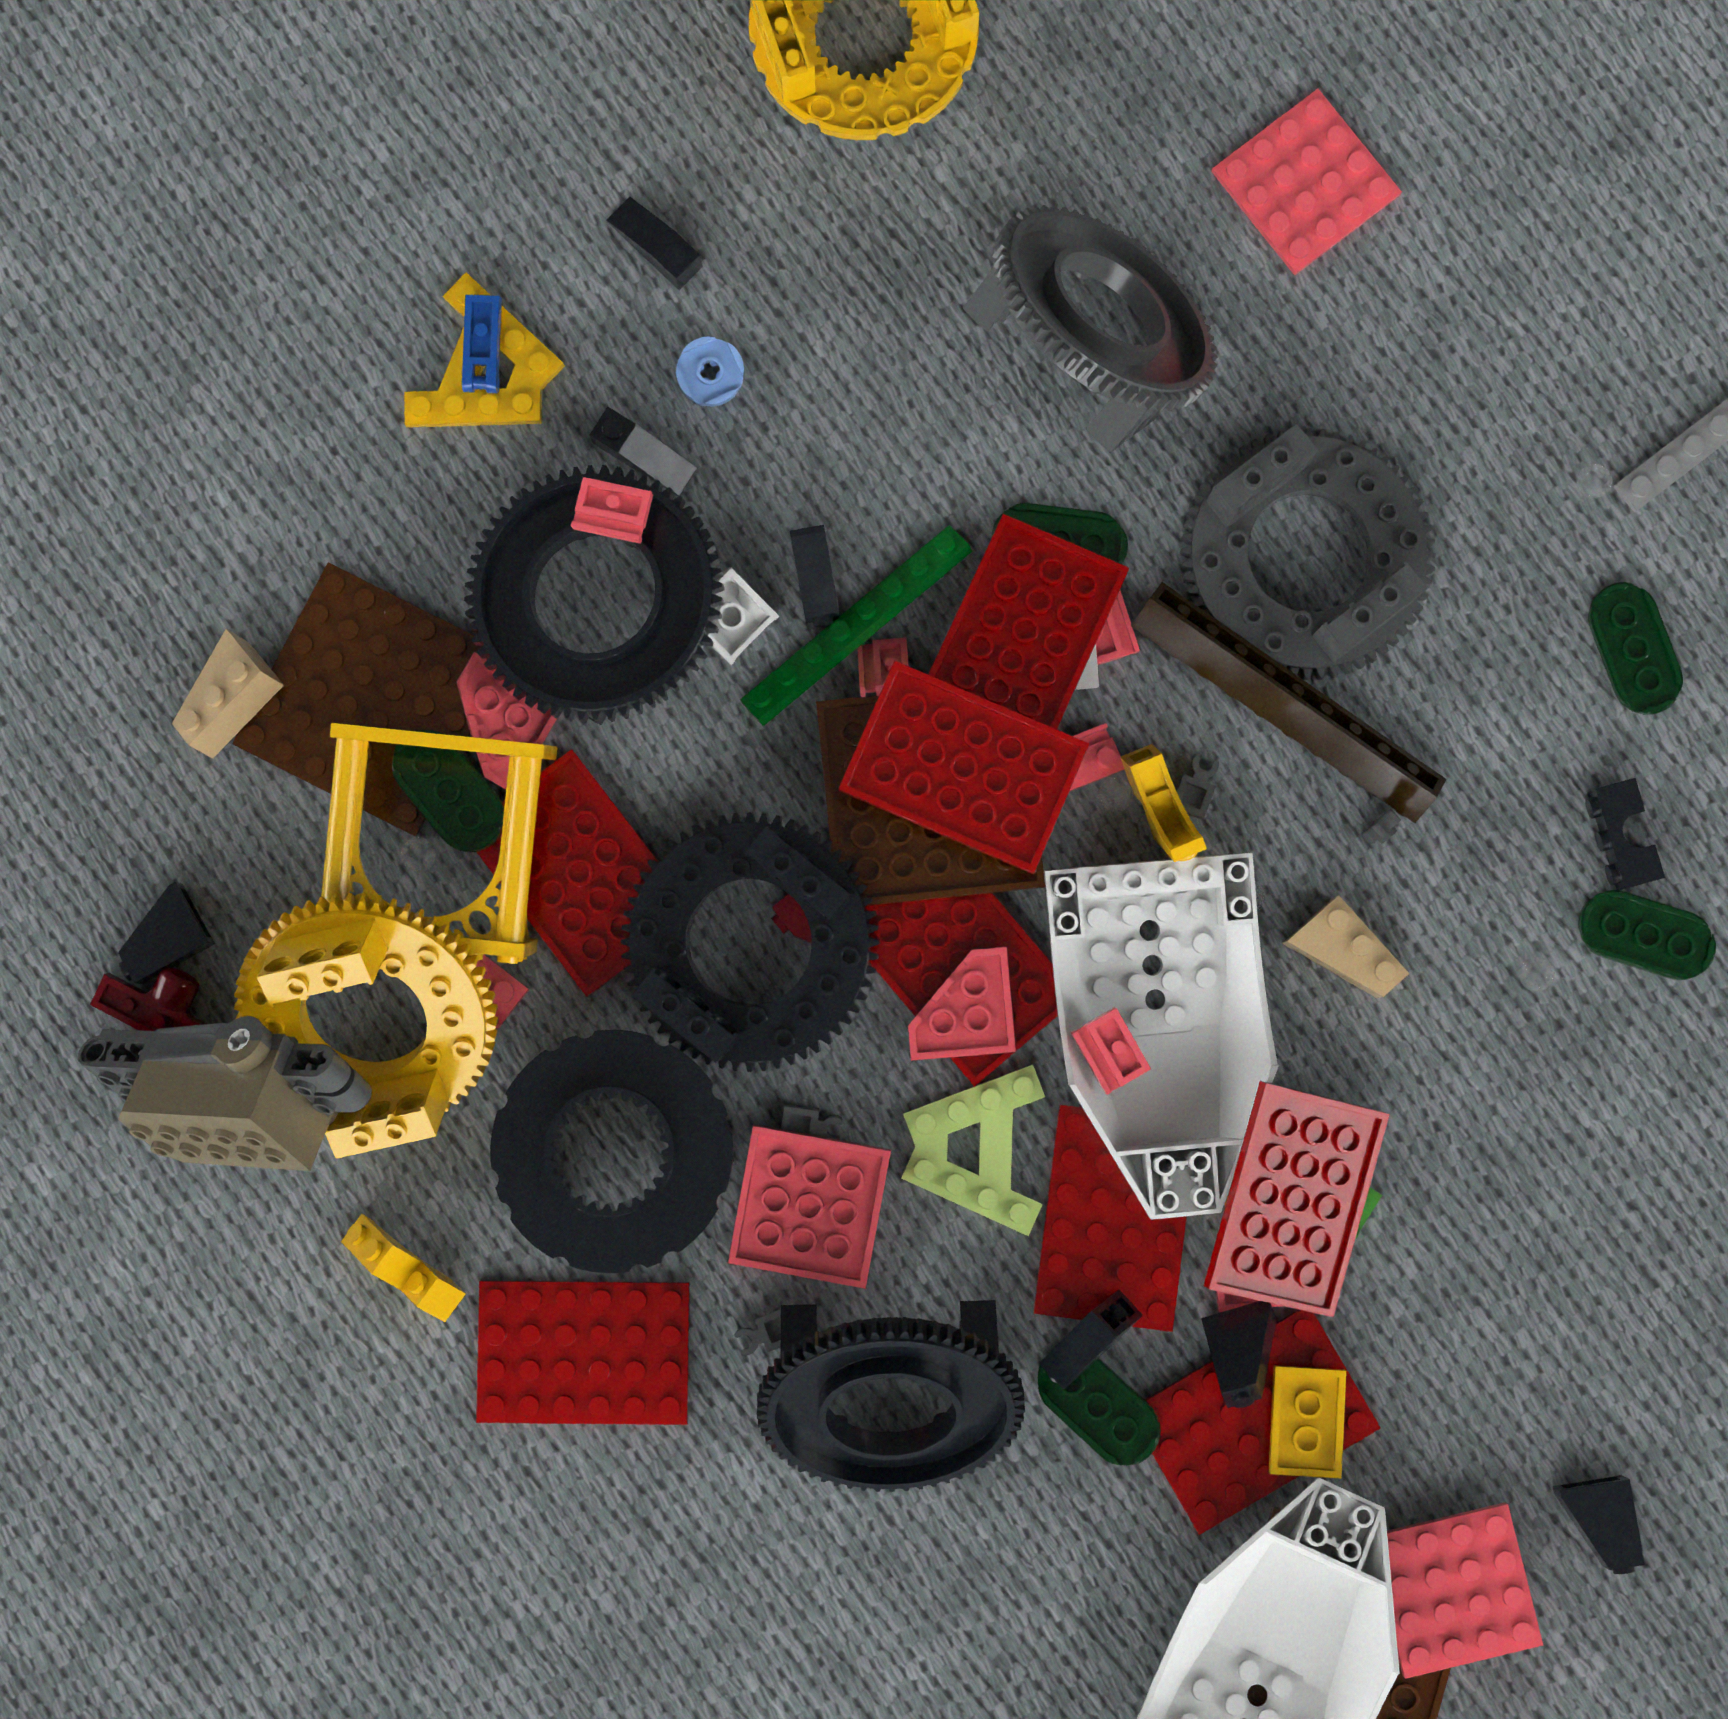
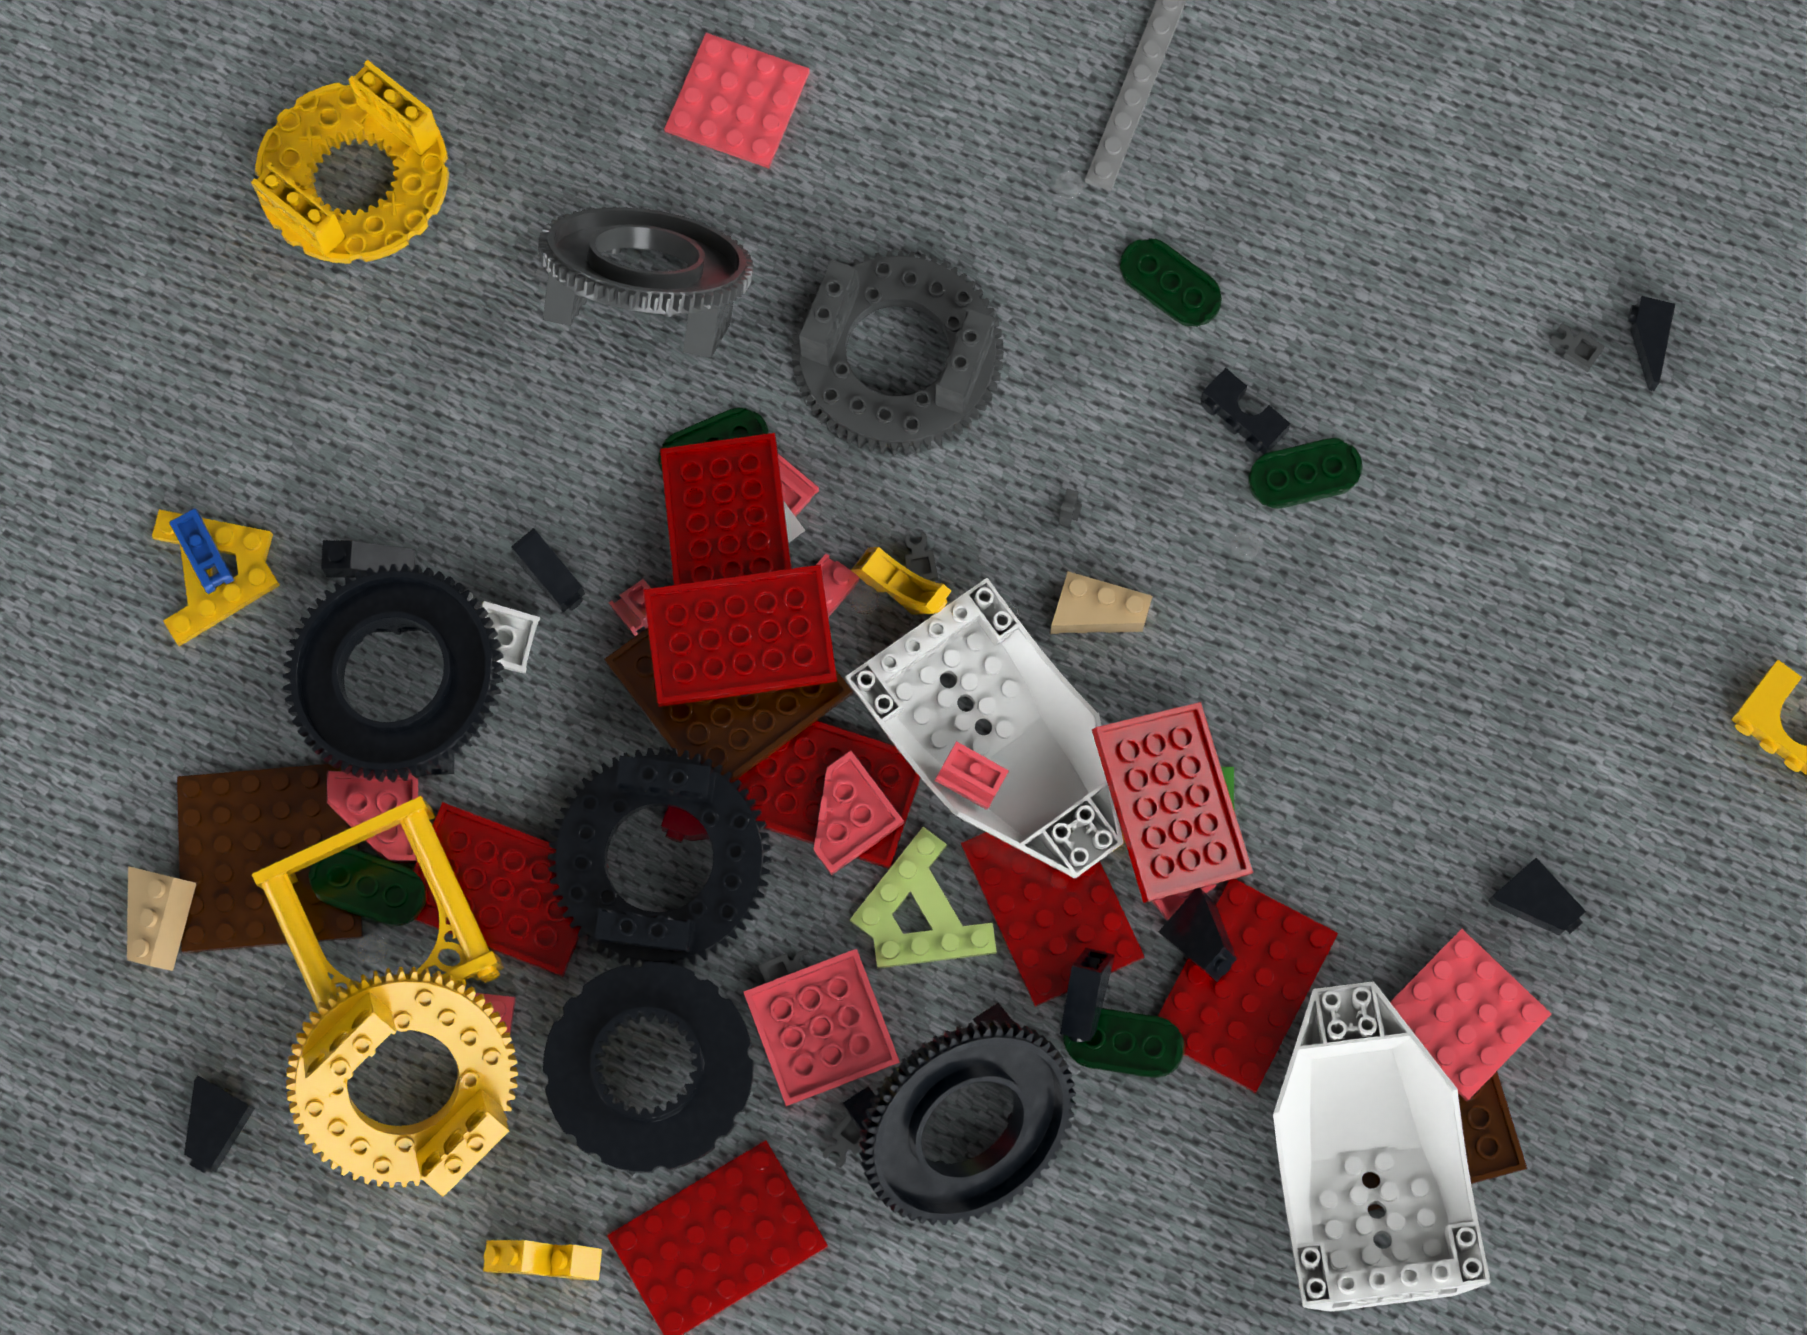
camera: 30 degrees left, 10 degrees down
dark tan piece [78,1016,372,1171] -> none
dark red plate [90,968,207,1031] -> none
coral plate [571,477,653,544] -> none
black slope [606,197,703,290] -> none
light blue plate [676,336,744,407] -> none
green plate [740,525,973,726] -> none
dark brown brick [1131,582,1447,823] -> none
yellow plate [1268,1365,1346,1479] -> none

